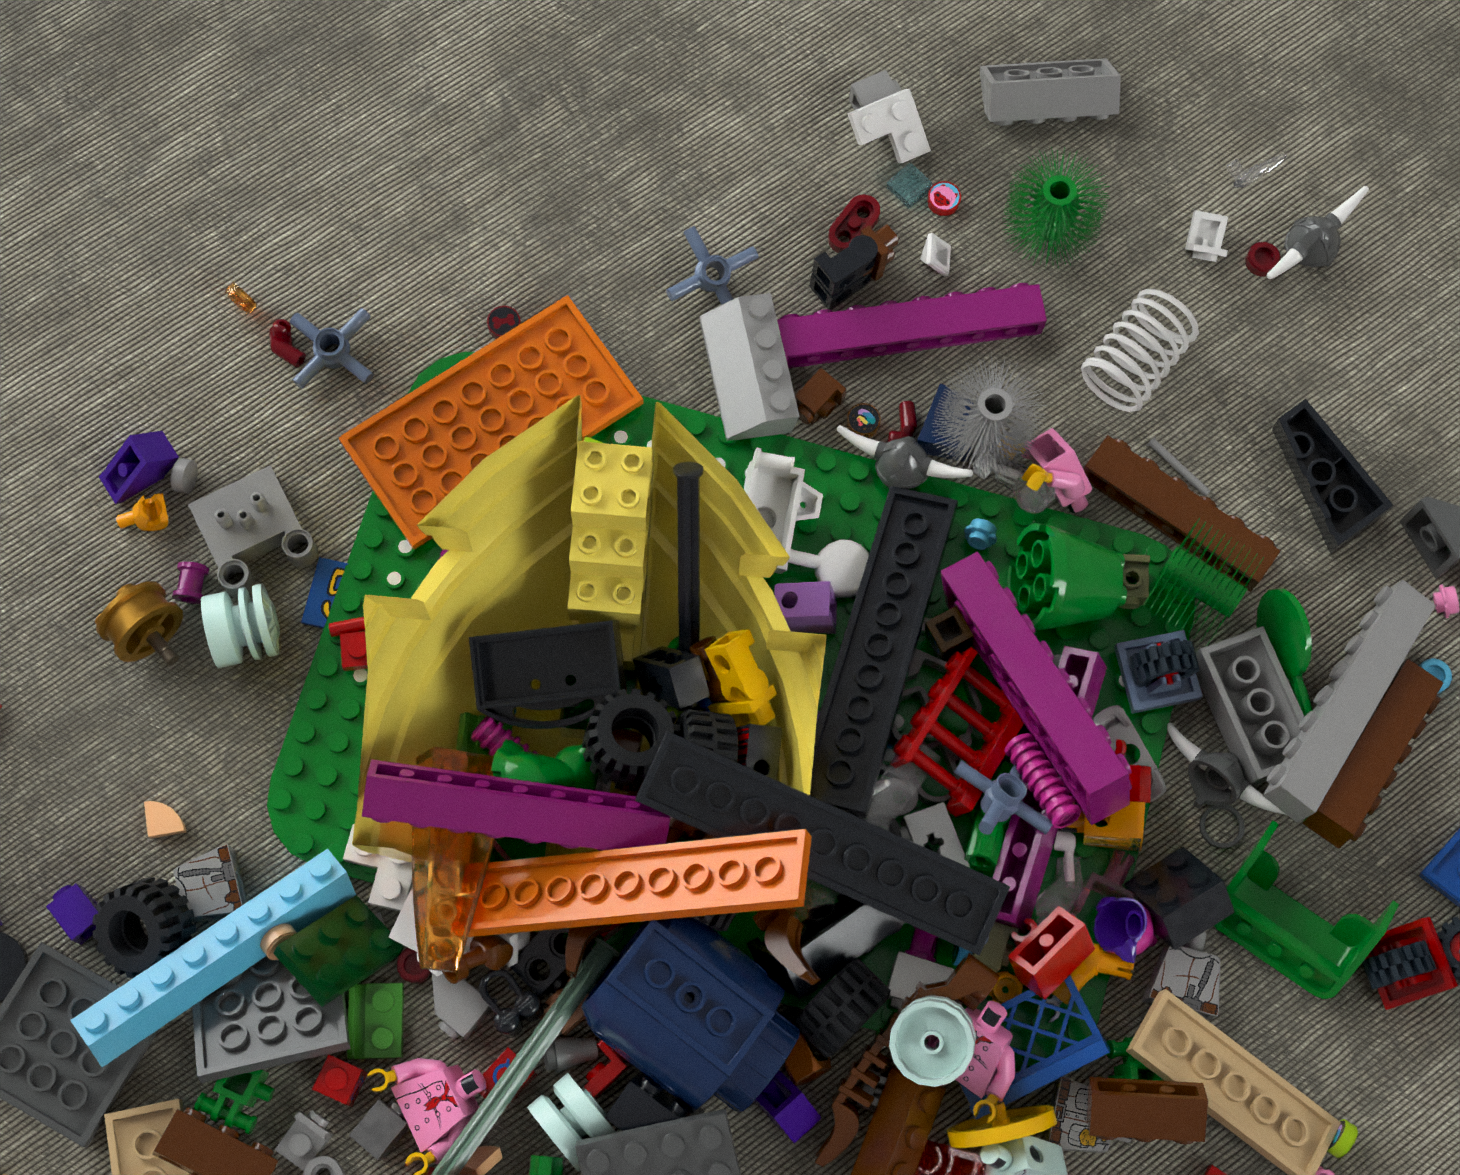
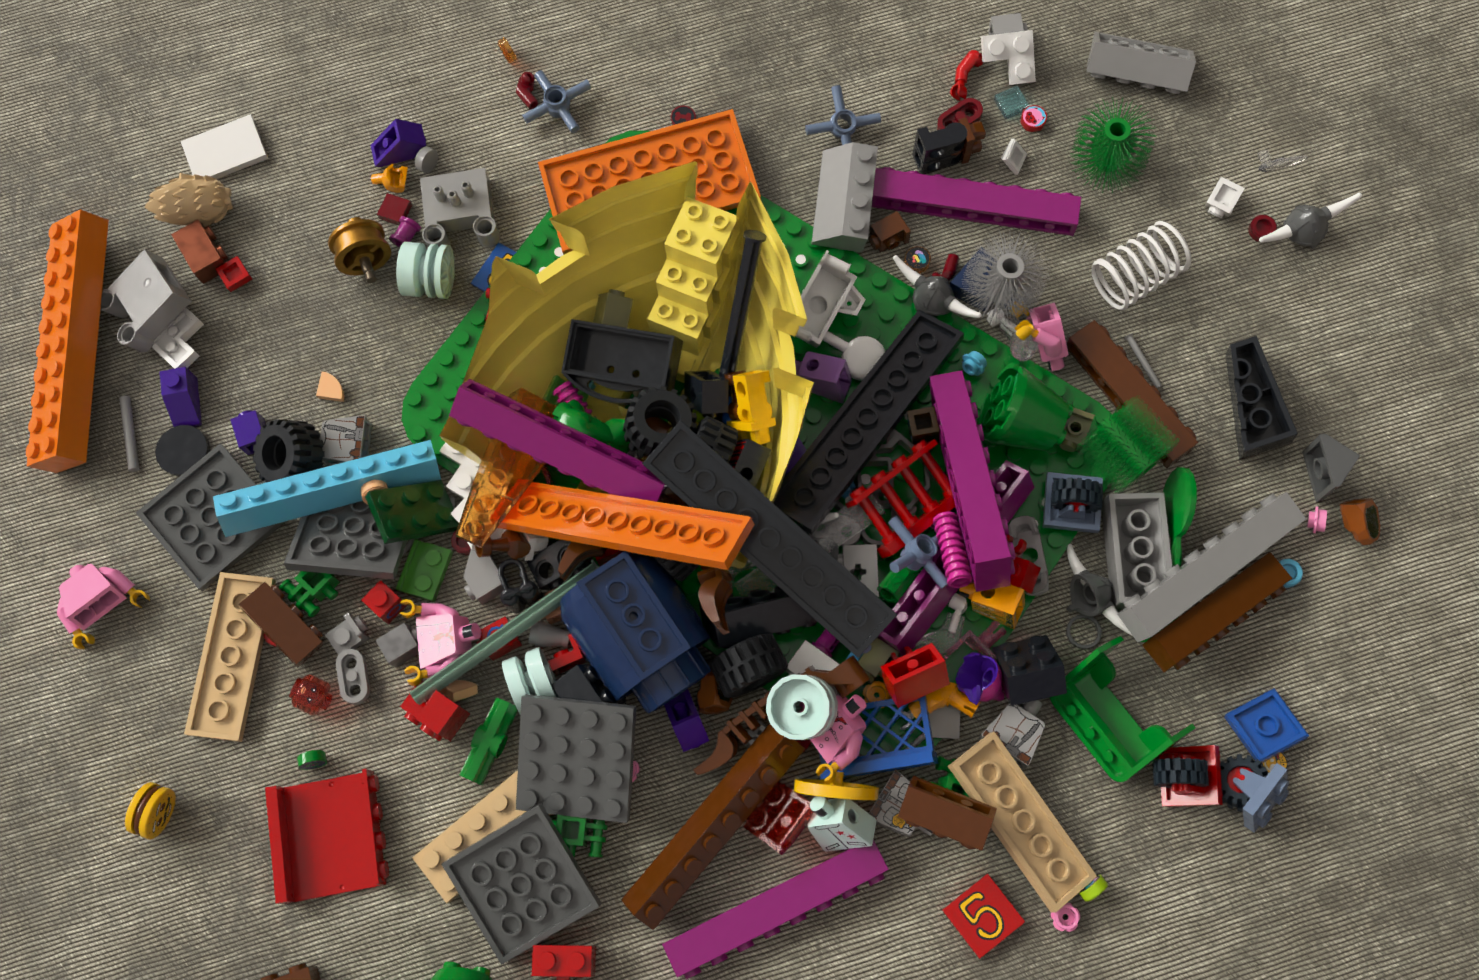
camera: 30 degrees right, 0 degrees up
none -> dark red tile [377,193,412,226]
none -> olive brick [593,289,633,328]
none -> light grey piece [904,705,960,750]
none -> red arm [950,50,983,101]

